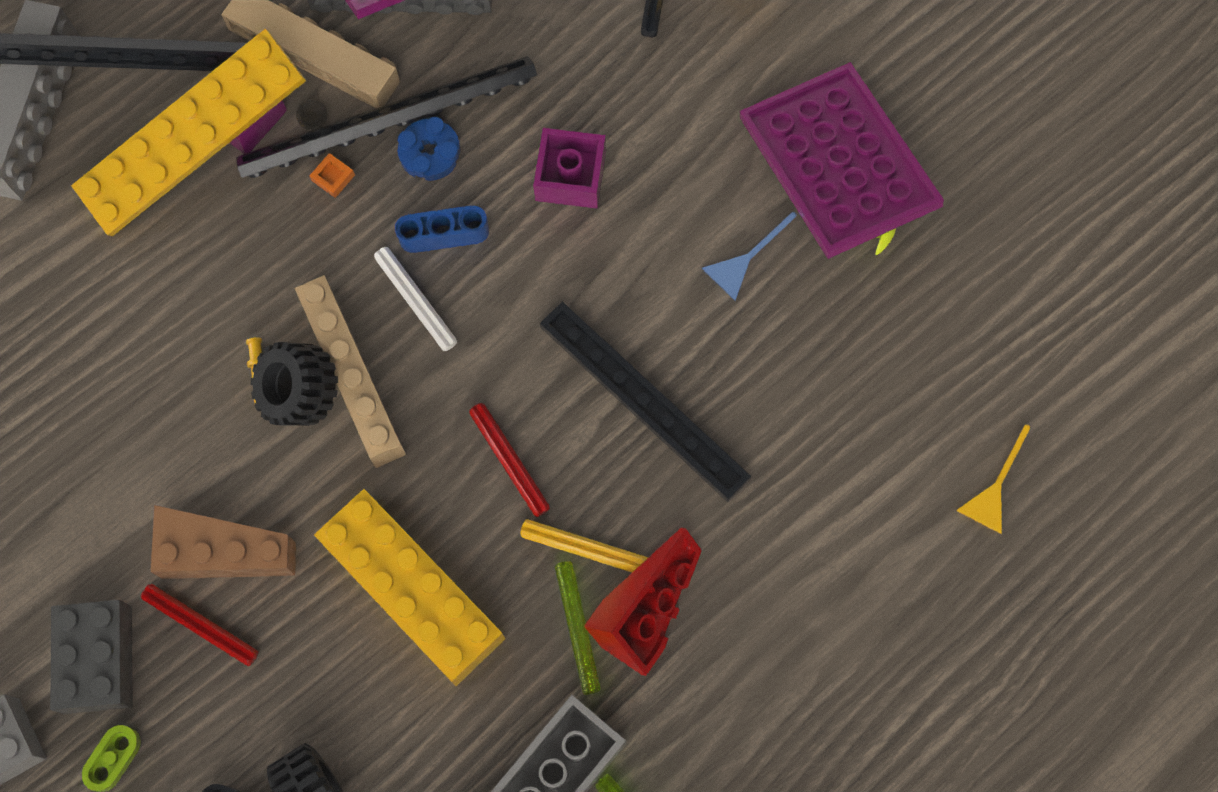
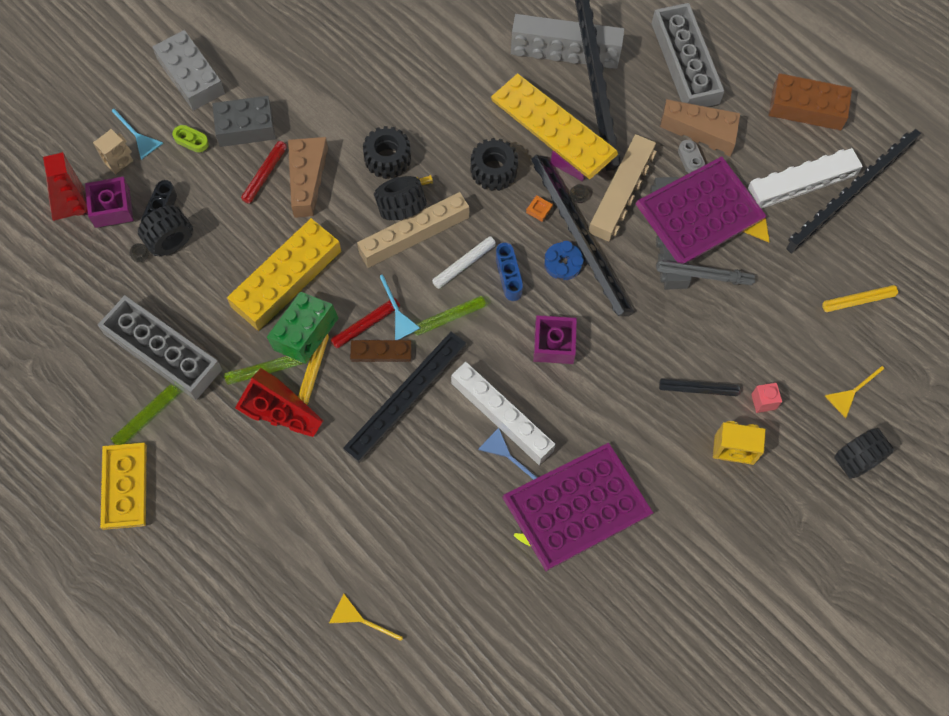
camera: 80 degrees right, 5 degrees down
none -> green piece [267,292,339,364]
none -> reddish brown plate [350,340,411,362]
none -> black tyre [363,126,411,179]
none -> medium azure piece [380,275,420,340]
none -> clear neon green axle [414,296,486,336]
none -> white brick [451,362,555,466]
none -> black tyre [470,138,518,191]

